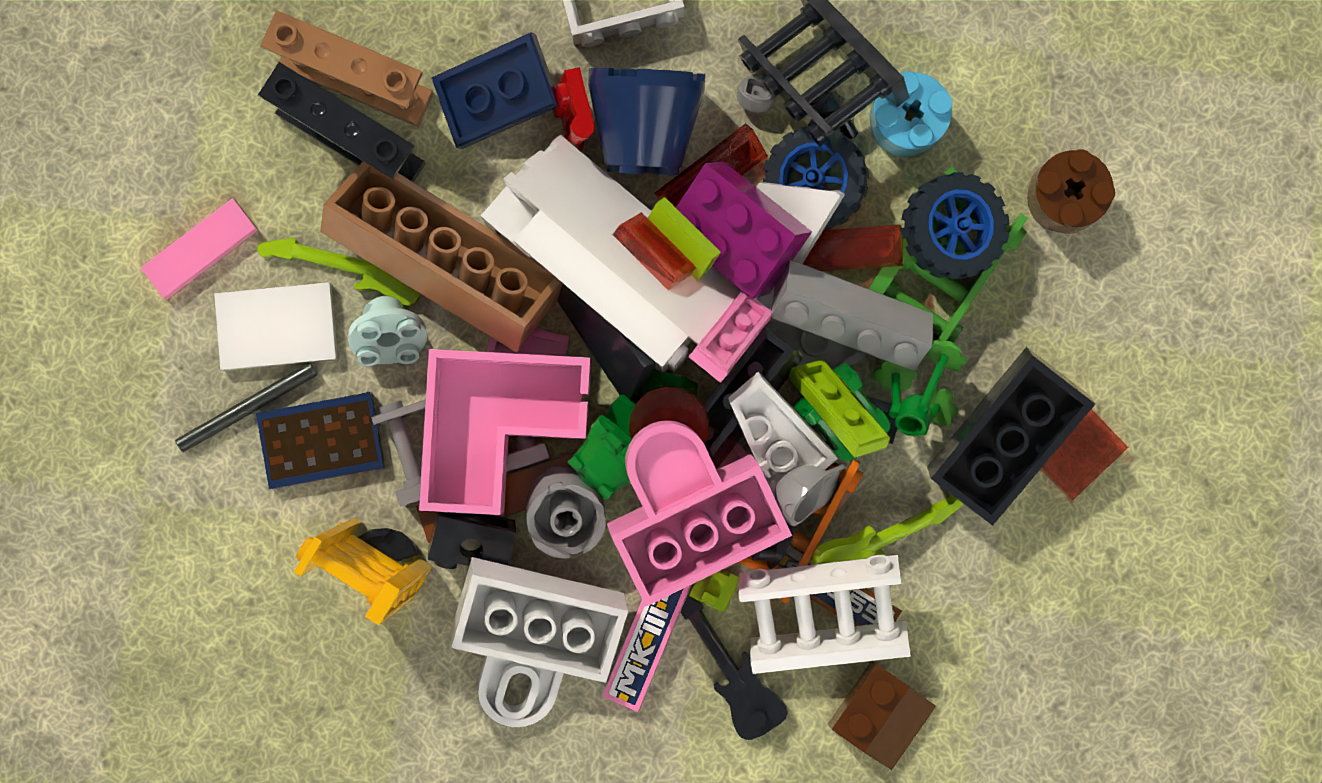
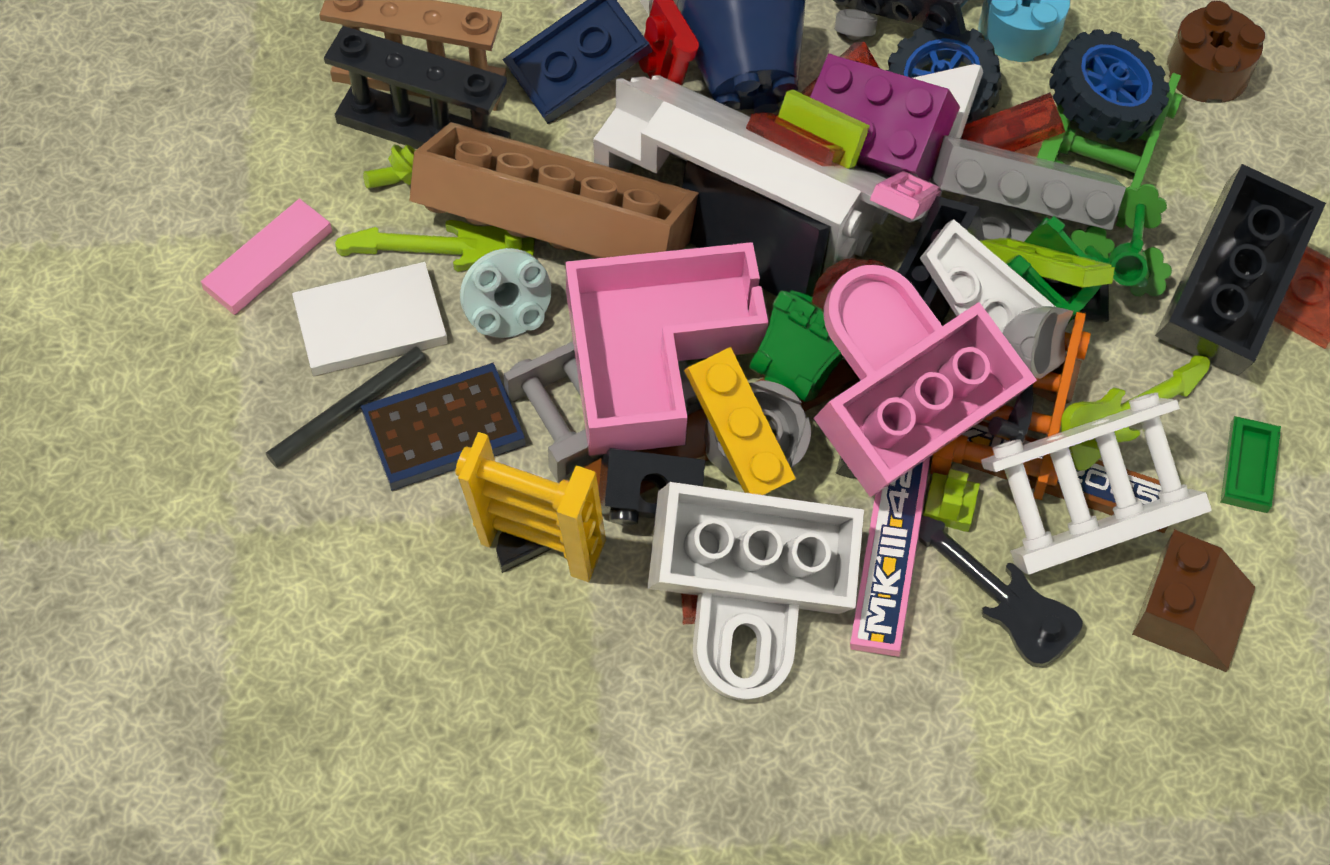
camera: 15 degrees left, 25 degrees down
none -> lime plate [363,144,416,188]
none -> yellow plate [684,347,796,495]
none -> green tile [1220,416,1281,513]

